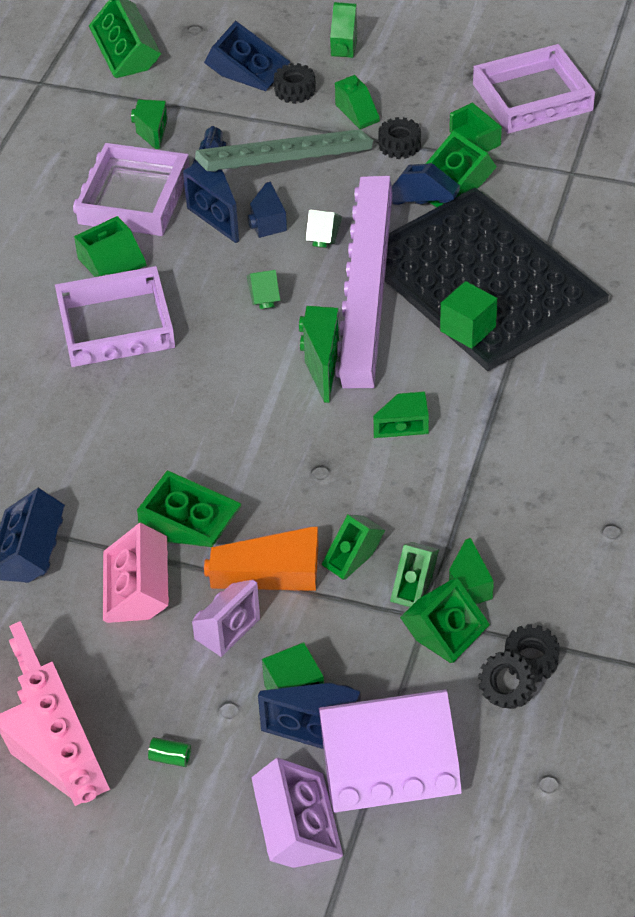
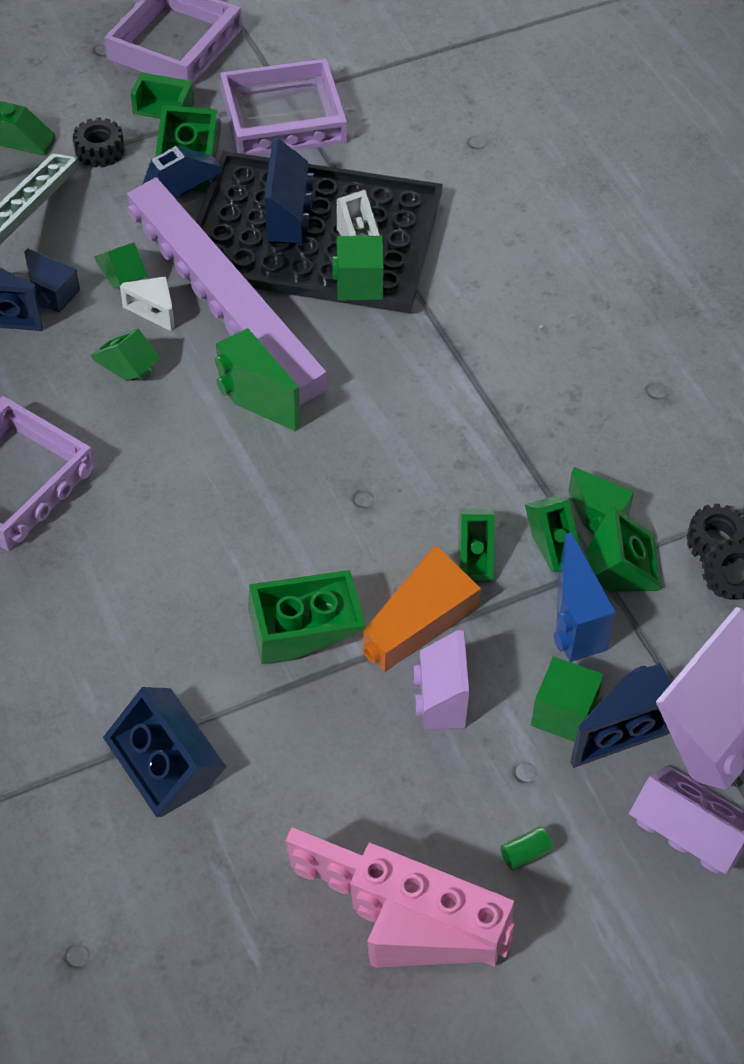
camera: 45 degrees left, 5 degrees up
bright pink slope [103,523,169,623] -> none
green slope [373,392,429,438] -> none
none -> white slope [120,276,175,331]
none -> piece [220,59,347,156]
none -> dark blue slope [265,138,314,243]
none -> white slope [337,190,380,236]
none -> blue slope [554,532,616,662]

